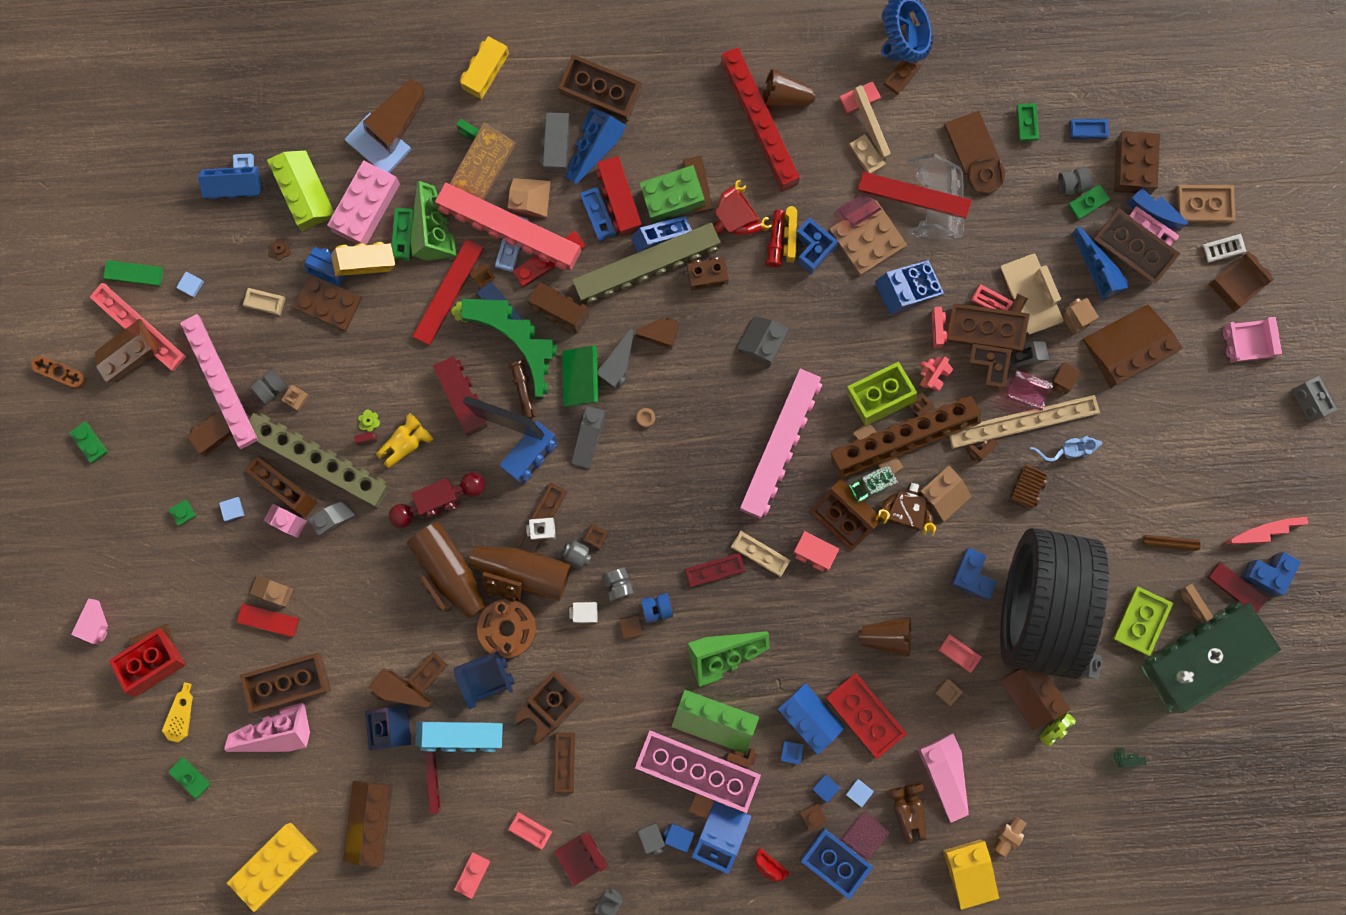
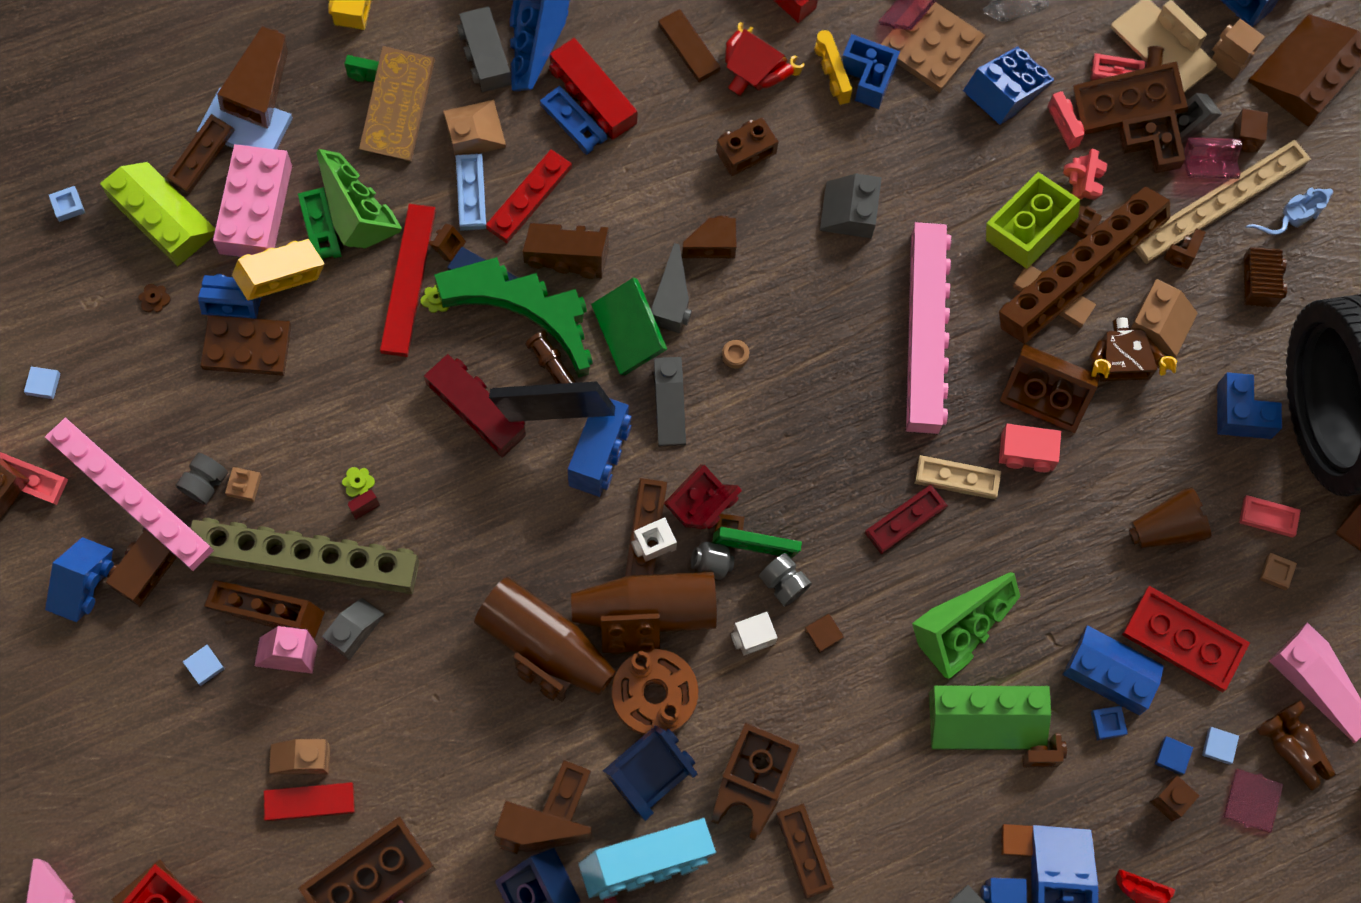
camera: 25 degrees left, 10 degrees down
green plate [169,499,197,526] -> none
blue brick [198,166,262,199] -> none
tan tile [243,288,286,316] -> none
yellow piece [376,413,434,469] -> none
dark red brick [389,472,485,528] -> none
coral brick [435,183,581,271] -> none
olive brick [573,222,721,305] -> none
blue slope [631,216,692,253] -> none
bright pink brick [635,730,761,813] -> none
bright green brick [640,165,706,224] -> none
blue wheel [641,593,673,623] -> none
red pin [765,210,785,268] -> none
blue brick [799,827,873,900] -> none
clear green brick [849,465,898,502] -> none
none -> blue brick [45,537,114,622]
none -> reddish brown tile [166,114,235,194]
none -> dark red bracket [663,464,742,529]
none -> green tile [712,527,802,558]

